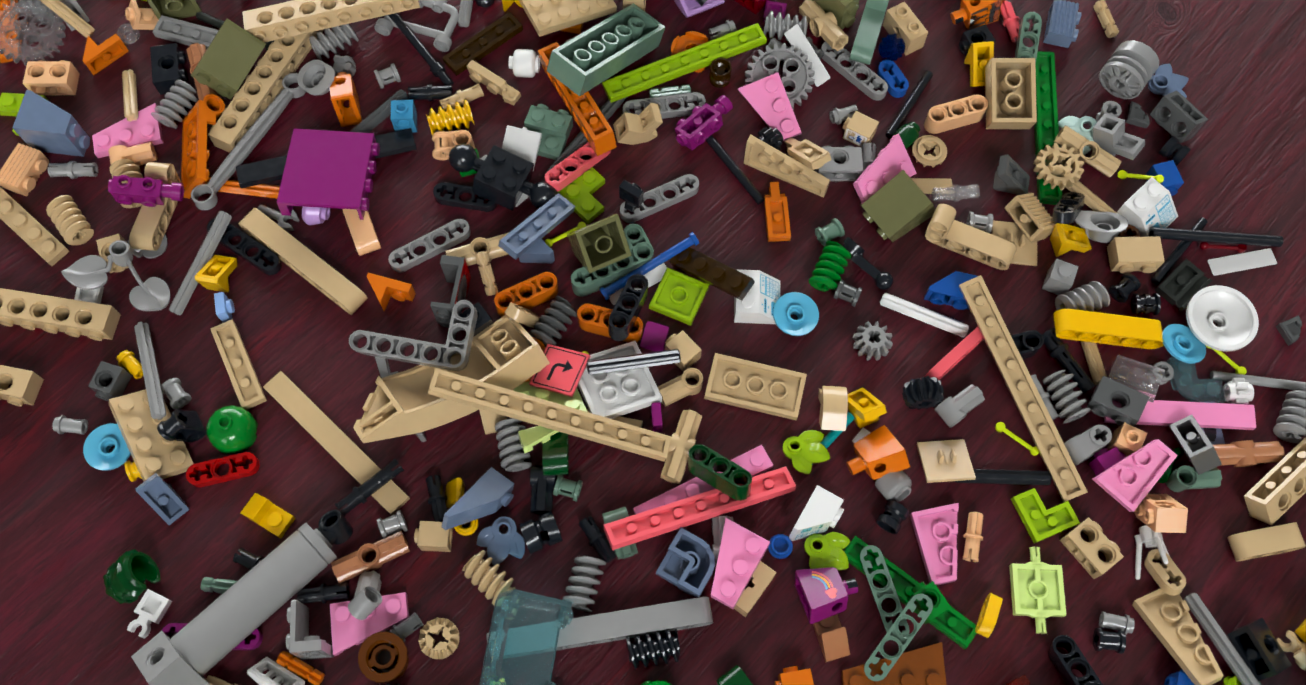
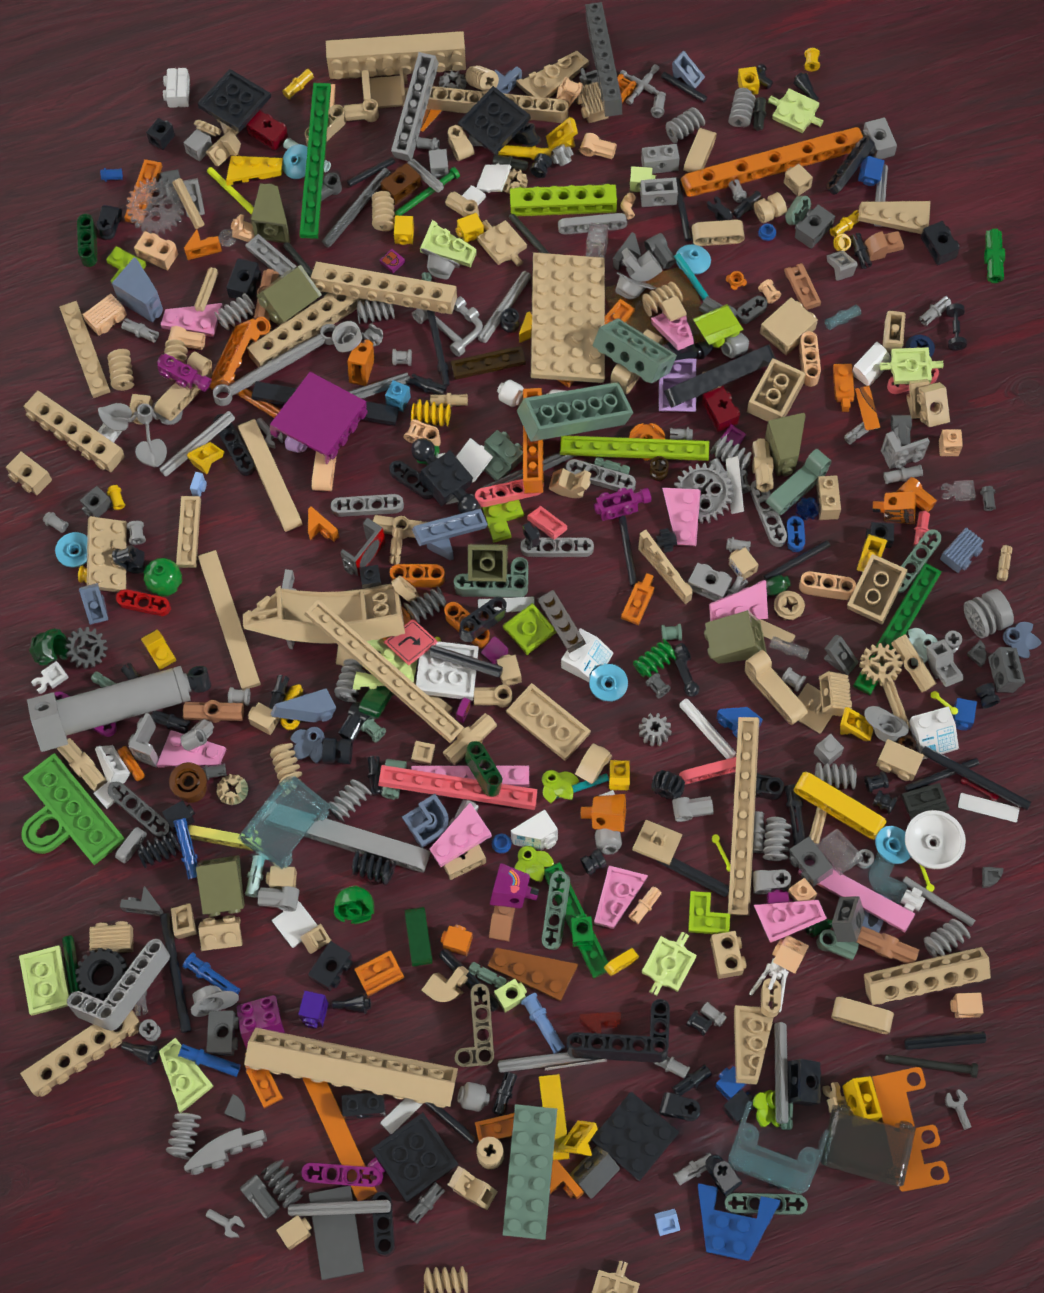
camera: 30 degrees right, 0 degrees up
light grey axle [134,321,166,420] -> none
black pin [335,458,405,517] -> none
light grey beam [349,300,478,371] -> none
tan hinge [467,60,521,106] -> none
neon yellow hinge [545,222,586,247] -> none
blue bar [599,232,699,301] -> none
tan hinge [785,137,831,170] -> none
sand green beam [864,594,933,681] -> none
black beam [1052,192,1085,224] -> none
none -> dark grey gear [65,627,108,669]
none -> tan plate [411,741,435,765]
none -> coral tile [527,506,567,540]

